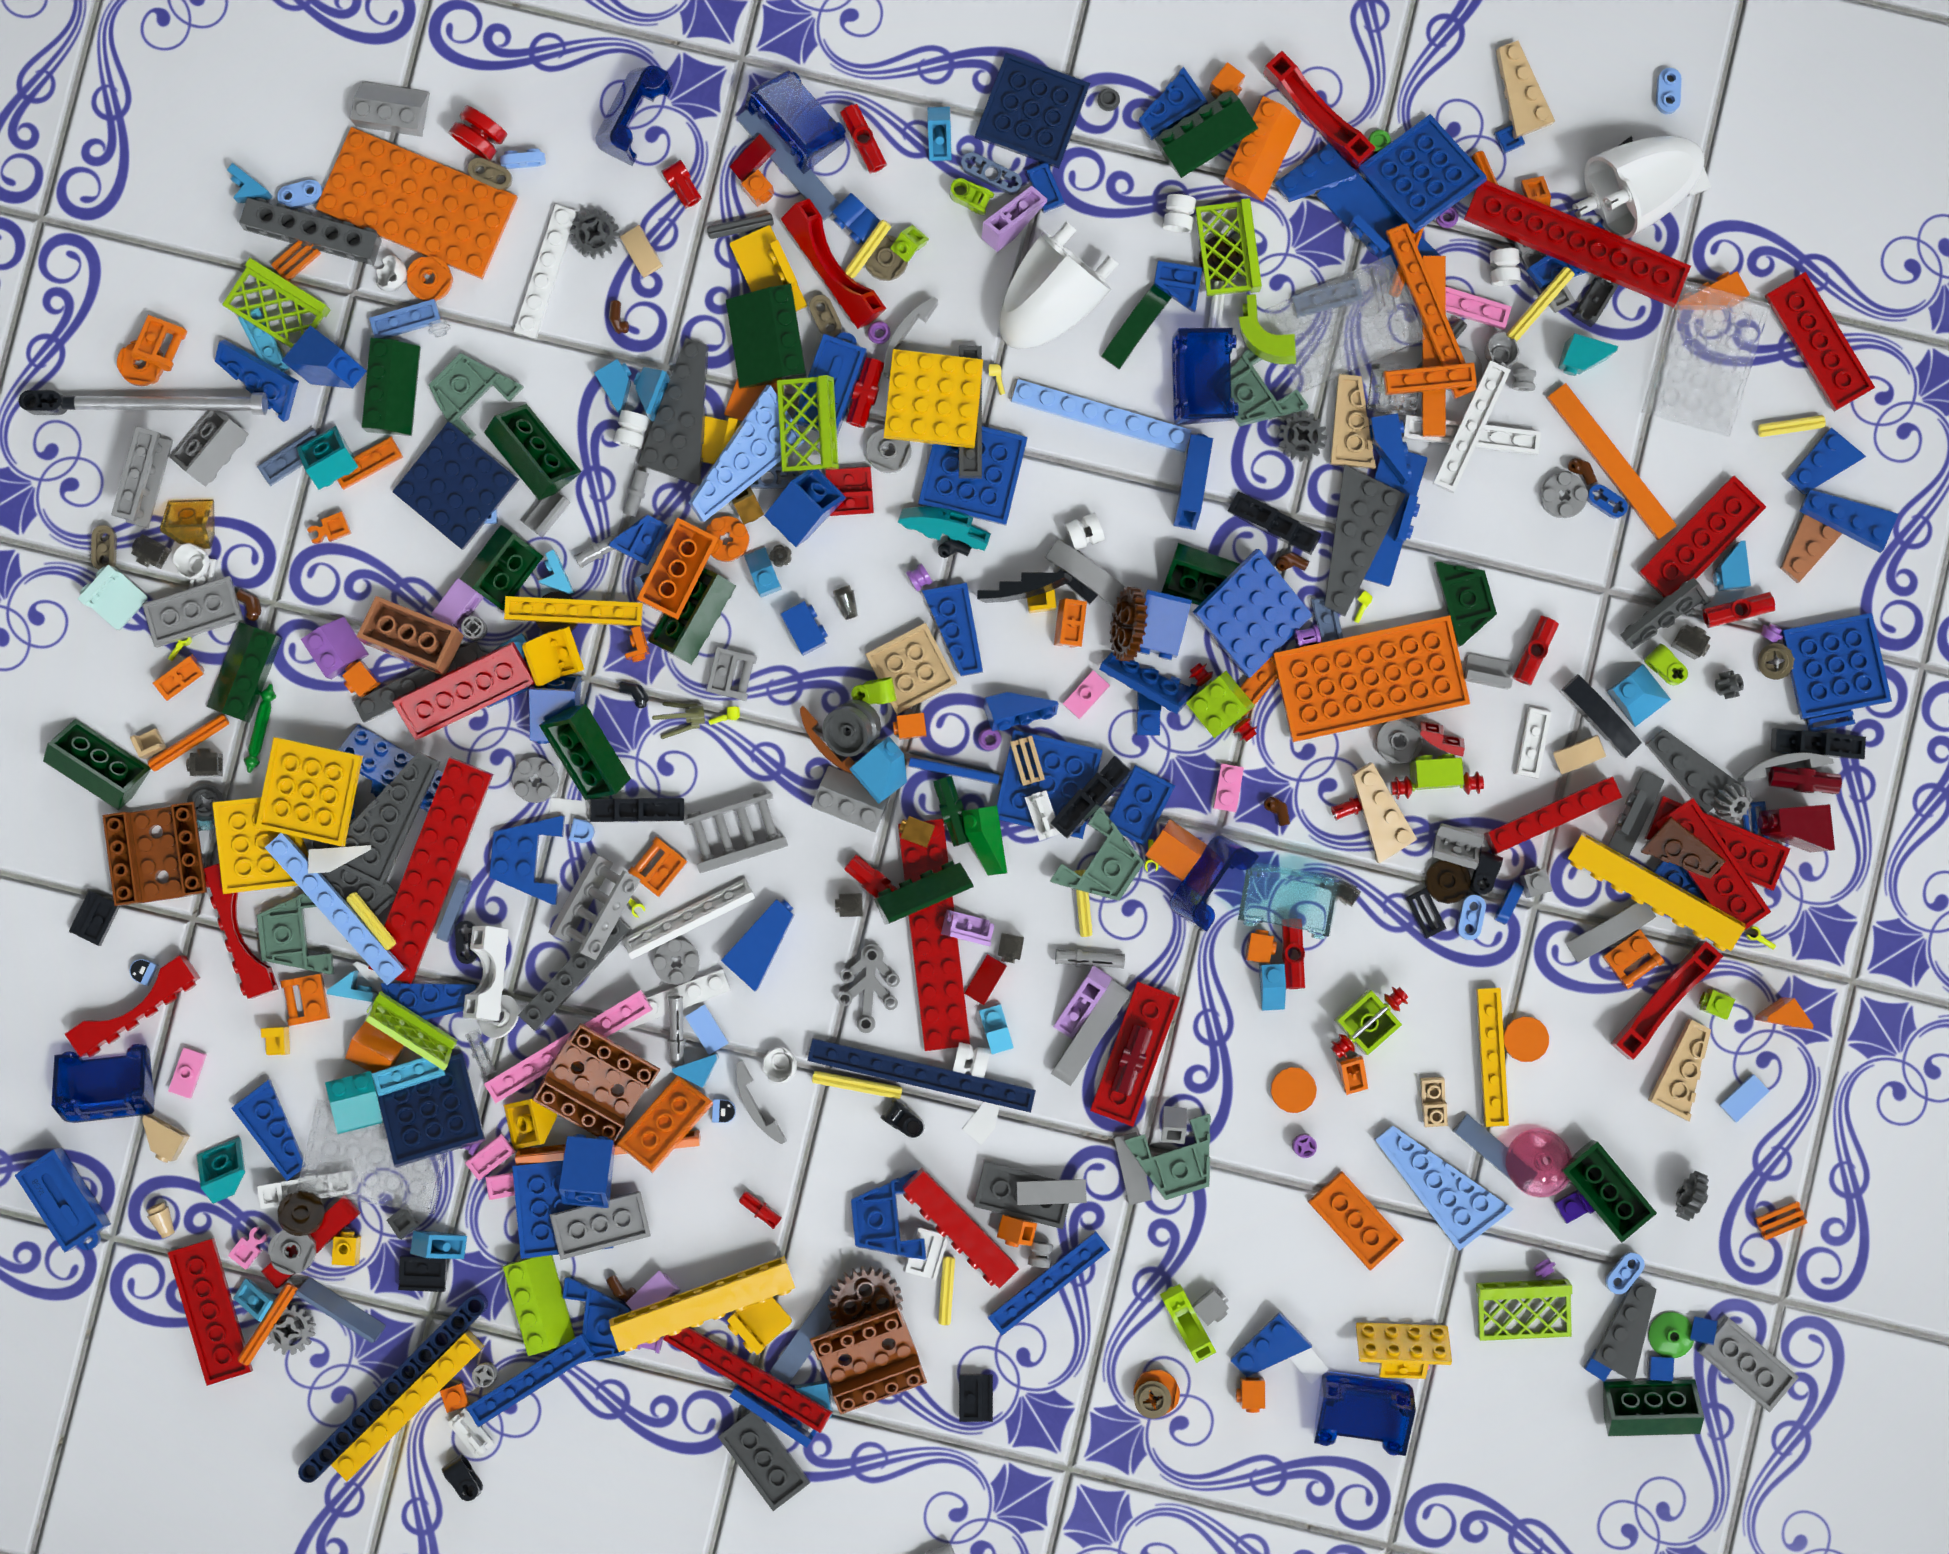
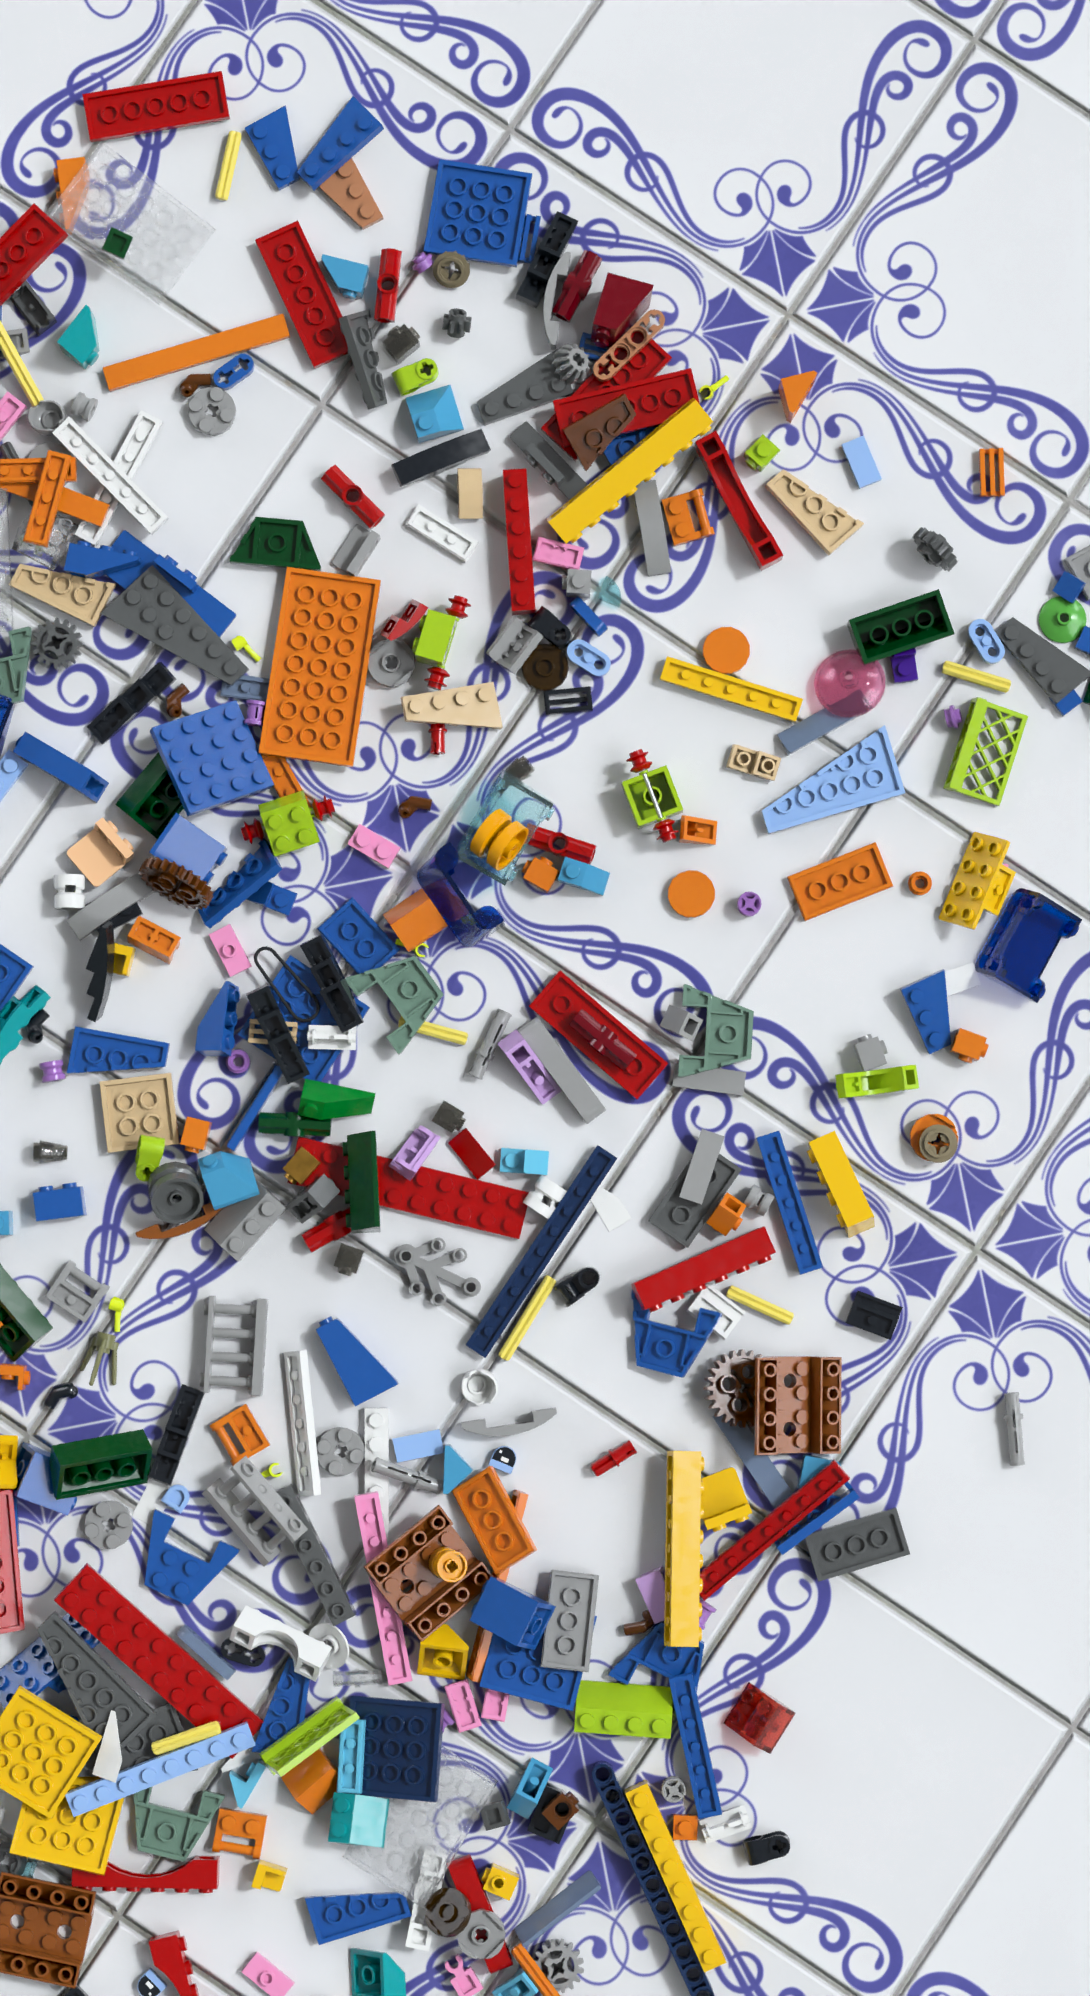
camera: 65 degrees left, 0 degrees up
none -> light nougat bracket [67,817,134,887]
none -> dark green tile [102,227,133,260]
none -> black slope [246,984,310,1084]
none -> black piece [254,946,320,1022]
none -> dark grey brick [286,1174,340,1224]
none -> light orange wheel [429,1547,467,1582]
none -> light orange wheel [470,809,529,871]
none -> bright pink plate [533,537,584,570]
none -> reddish brown brick [541,1789,579,1831]
none -> nougat beam [593,309,665,382]
none -> clear light blue tile [597,576,621,607]
none -> clear red slope [724,1682,795,1754]
none -> yellow wedge [807,1131,875,1238]
none -> orange plate [908,871,932,895]
none -> light yellow axle [942,661,1011,693]

